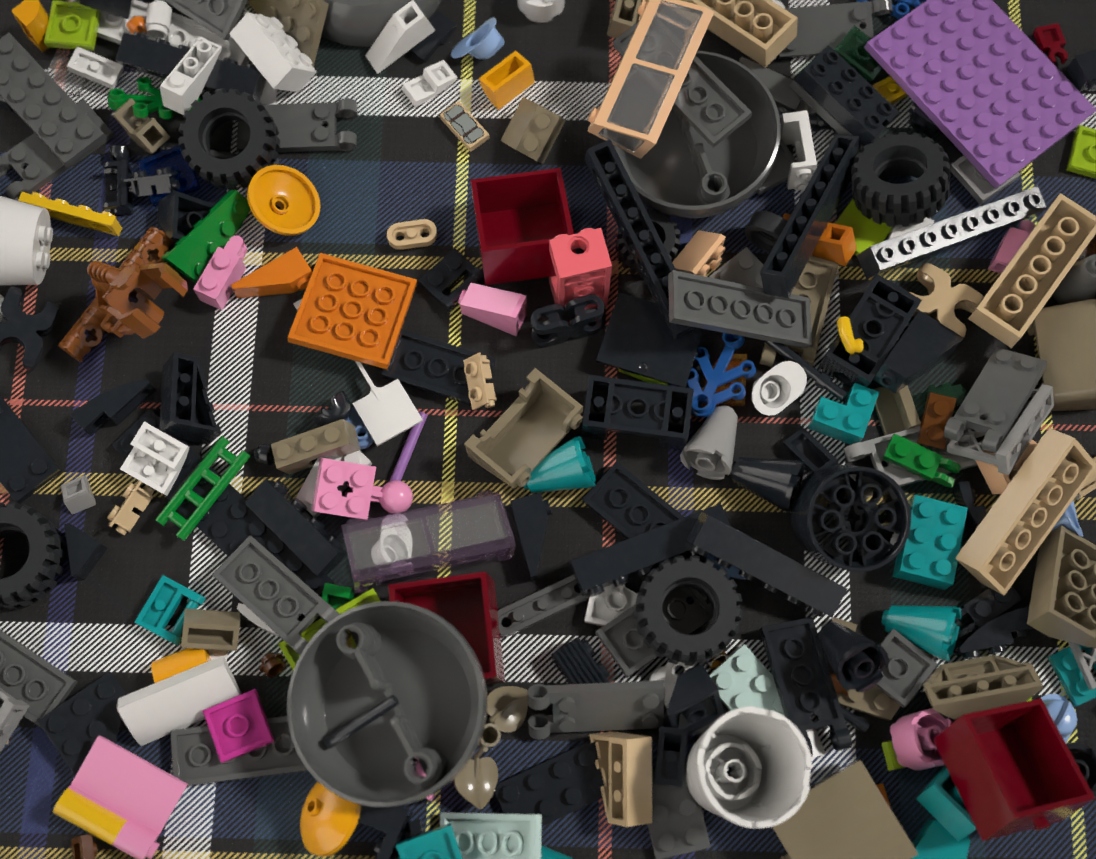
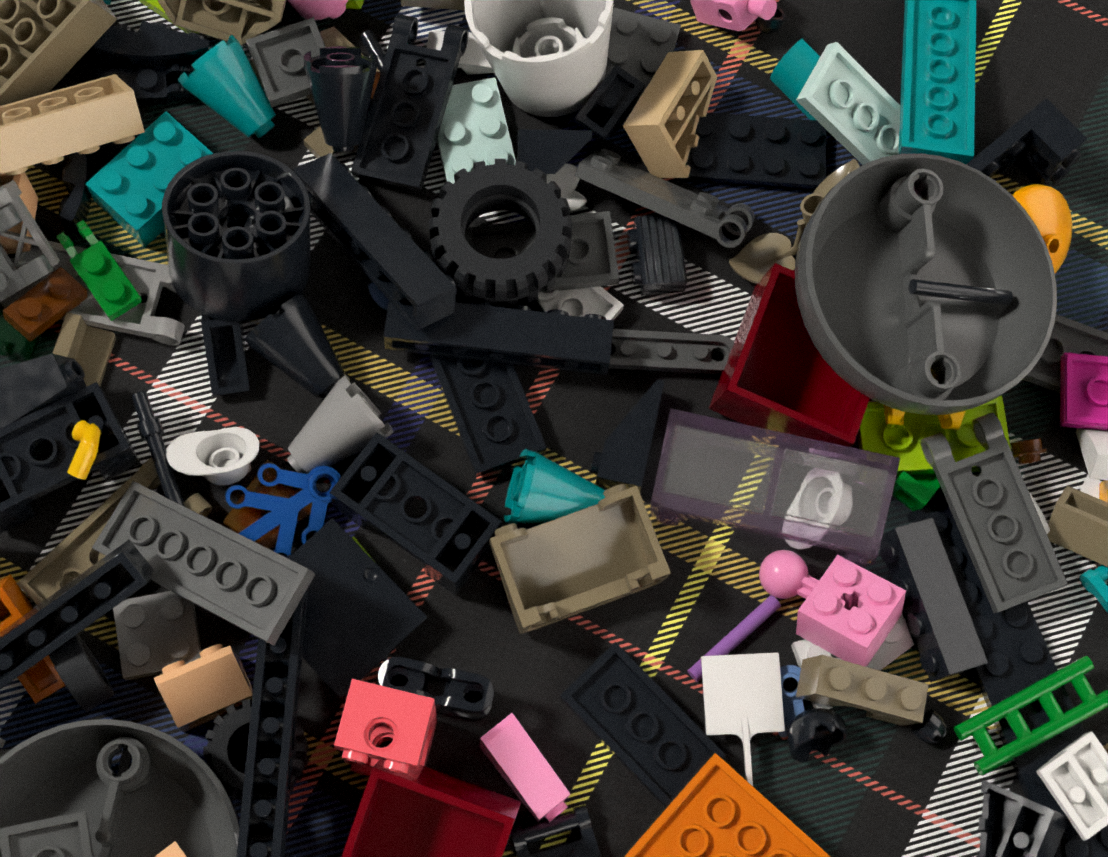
camera: 160 degrees left, 0 degrees up
tan hinge [463,353,497,410] -> none
teal brick [808,383,879,445] -> none

